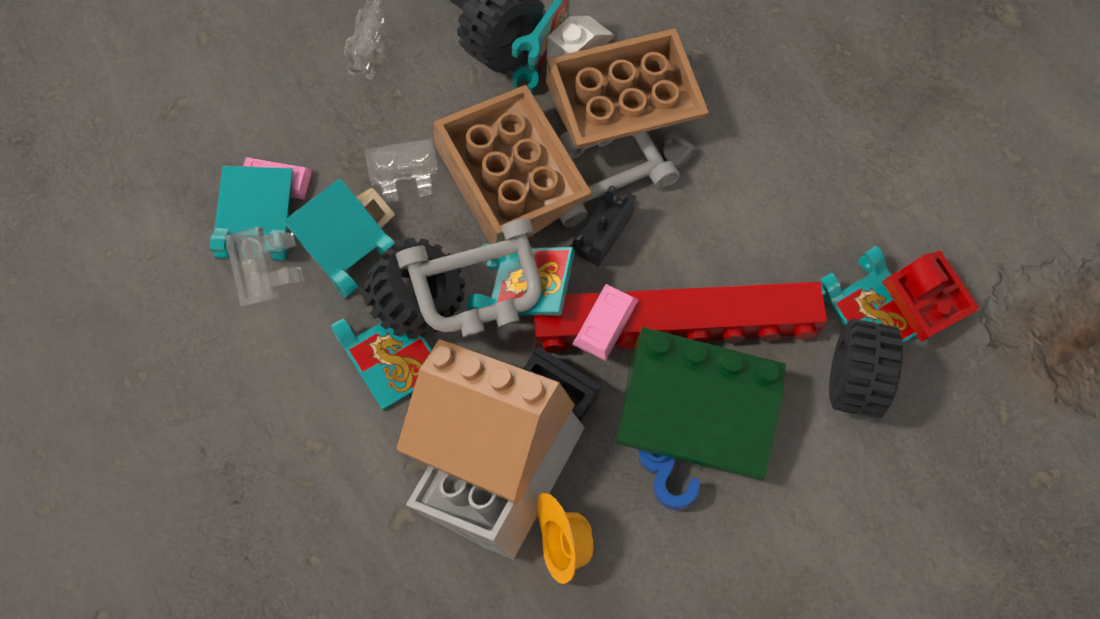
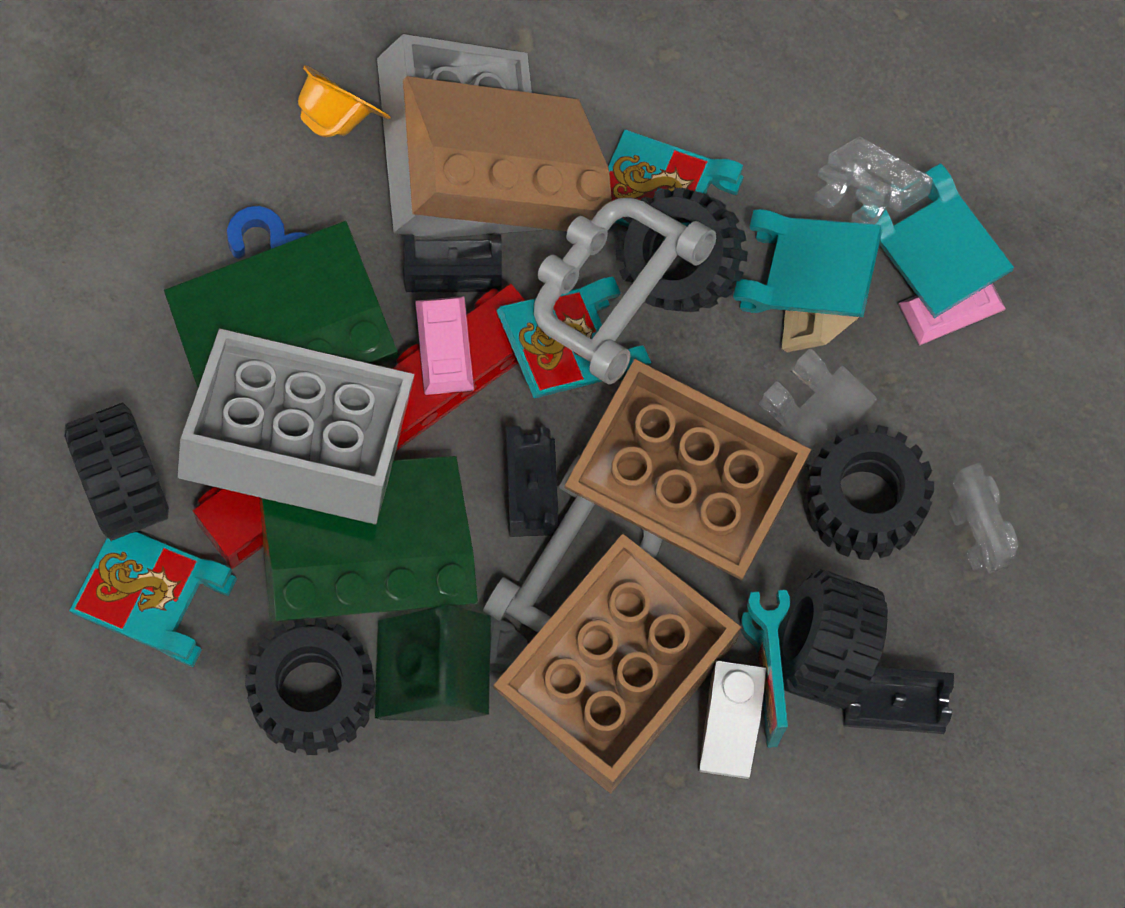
camera: 145 degrees right, 5 degrees up
red plate [882,249,980,342] -> none
none -> light grey slope [178,329,414,524]
none -> black tyre [245,618,376,755]
none -> dark green slope [259,456,478,622]
none -> clear green slope [375,605,491,721]
none -> black tyre [804,425,934,560]

